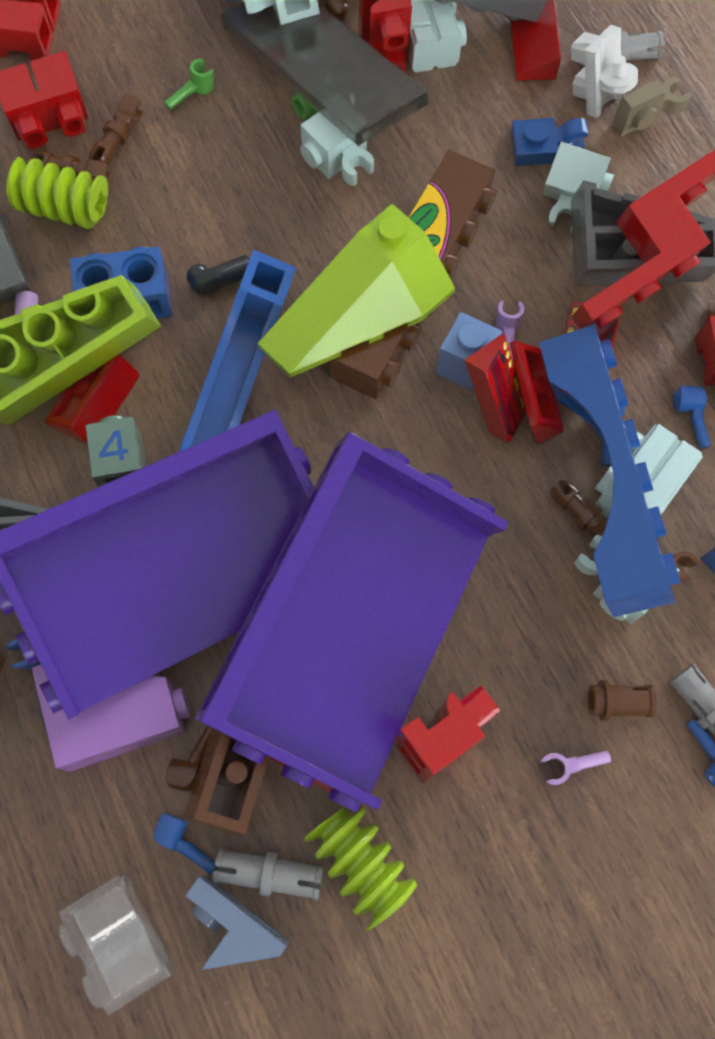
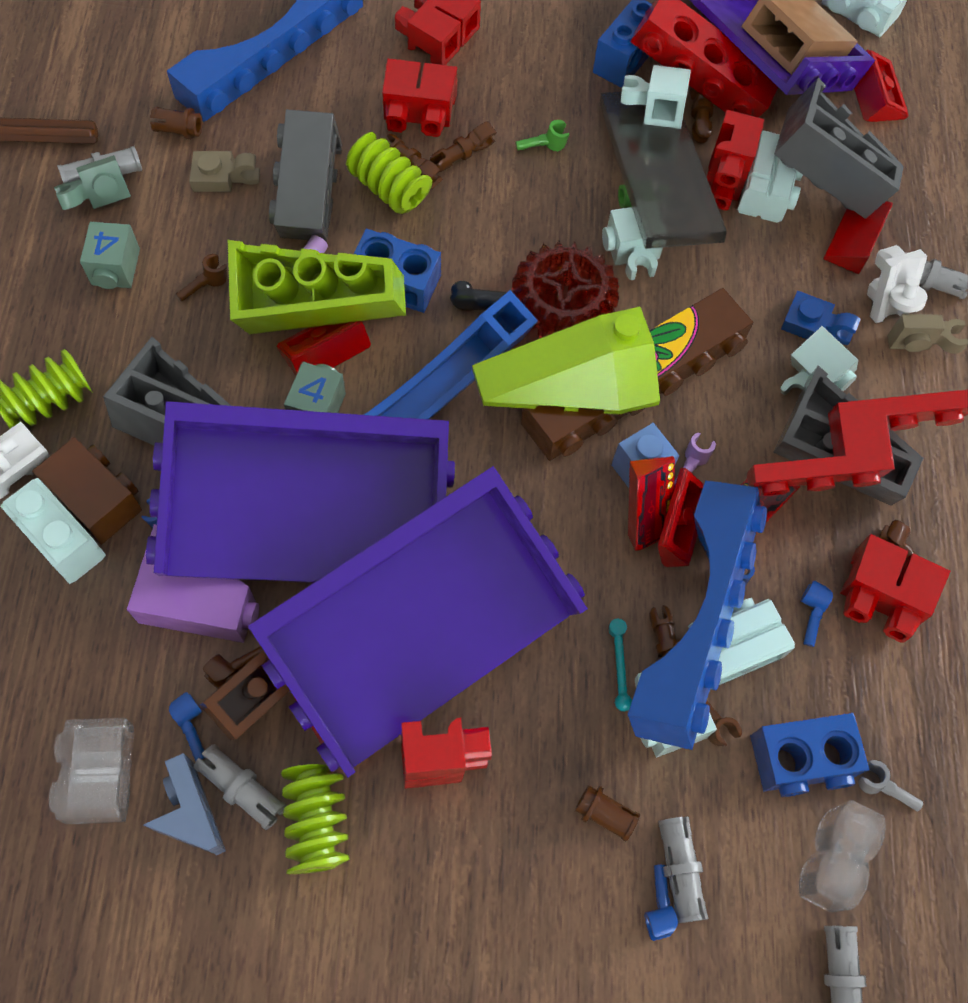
camera: 25 degrees right, 5 degrees down
lavender hand [540,750,611,785] -> none
none -> clear red gear [512,240,620,338]
none -> teal hinge [608,618,632,712]

